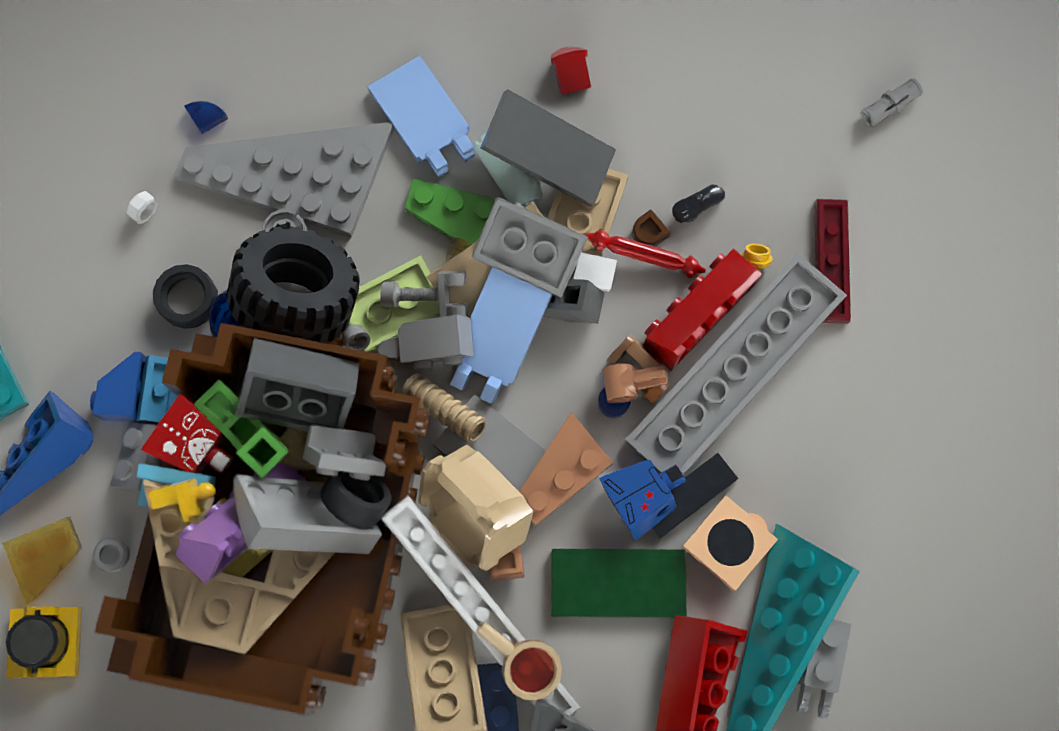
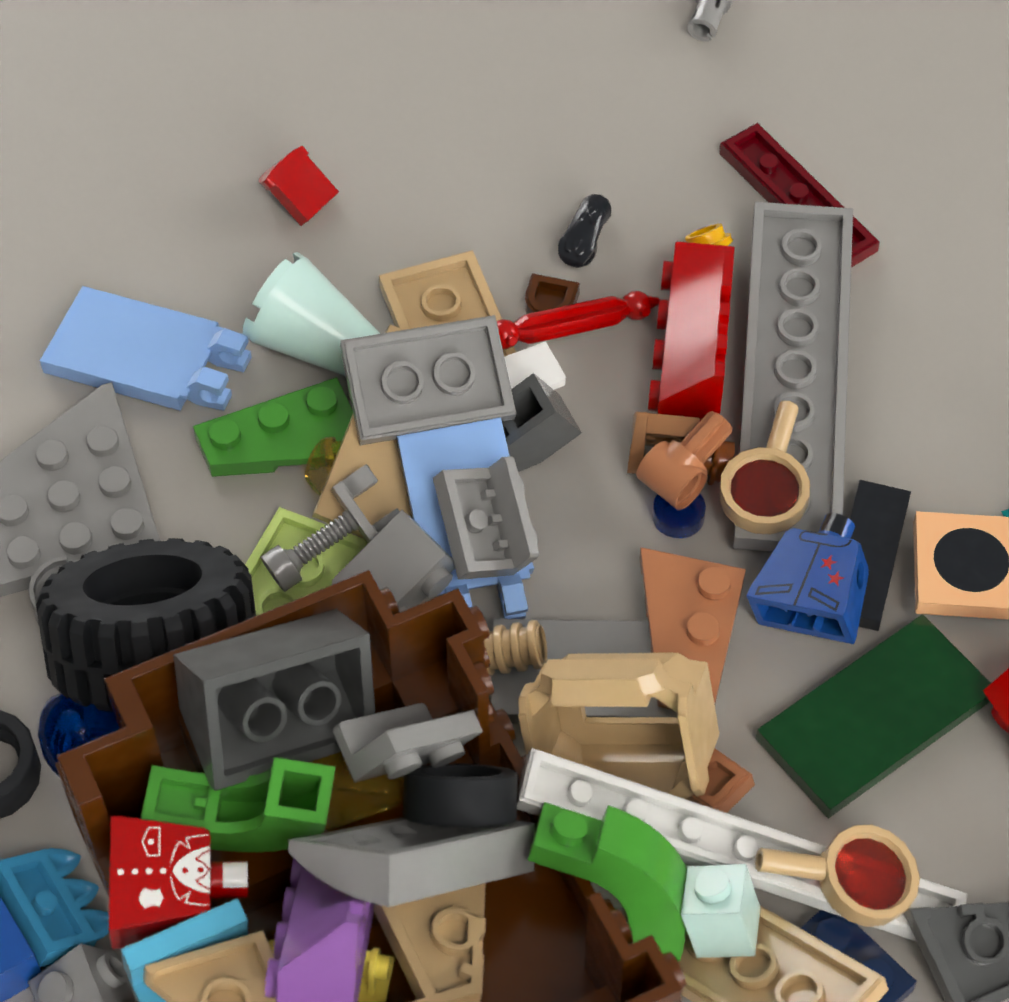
camera: 35 degrees left, 20 degrees down
yellow piece [148,478,215,526] -> none
dark grey tile [480,89,616,207] -> none
none -> light grey bracket [433,456,539,580]
none -> bright green arch [527,802,687,961]
none -> light aqua brick [681,864,760,958]
none -> piece [719,401,810,535]

